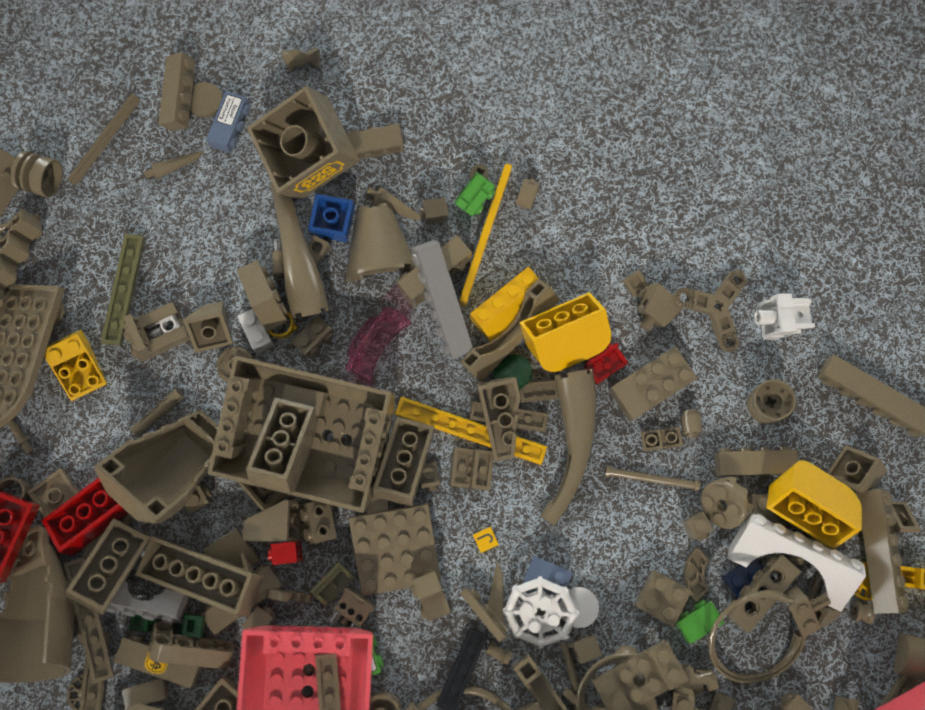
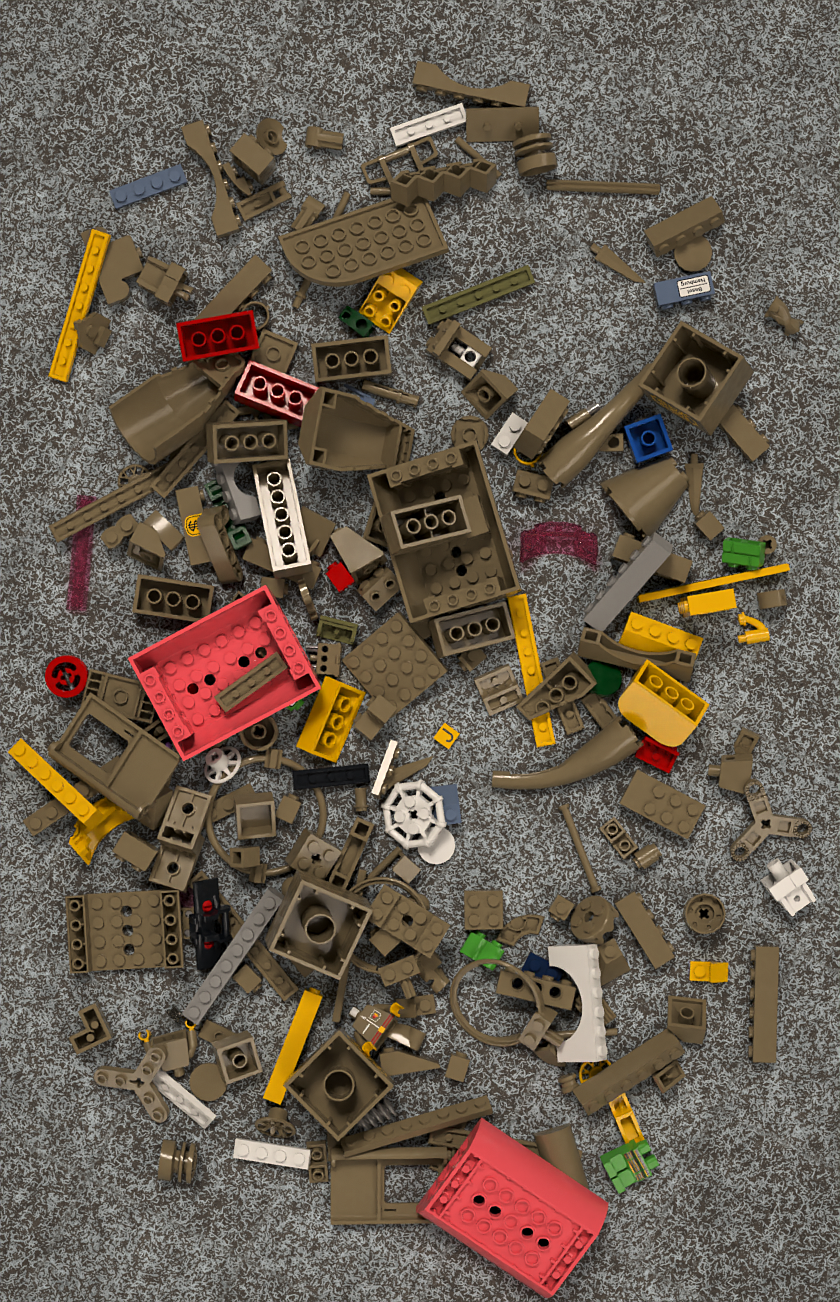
camera: 60 degrees right, 10 degrees up
dark tan bracket [185,484,213,514] -> none
yellow brick [766,460,862,550] -> none
none -> yellow slope [296,676,366,763]
none -> dark tan brick [311,335,393,384]
none -> dark green leg [338,305,376,338]
none -> yellow arch [677,588,737,618]
none -> yellow slope [689,961,728,983]
none -> yellow plant [737,612,770,645]

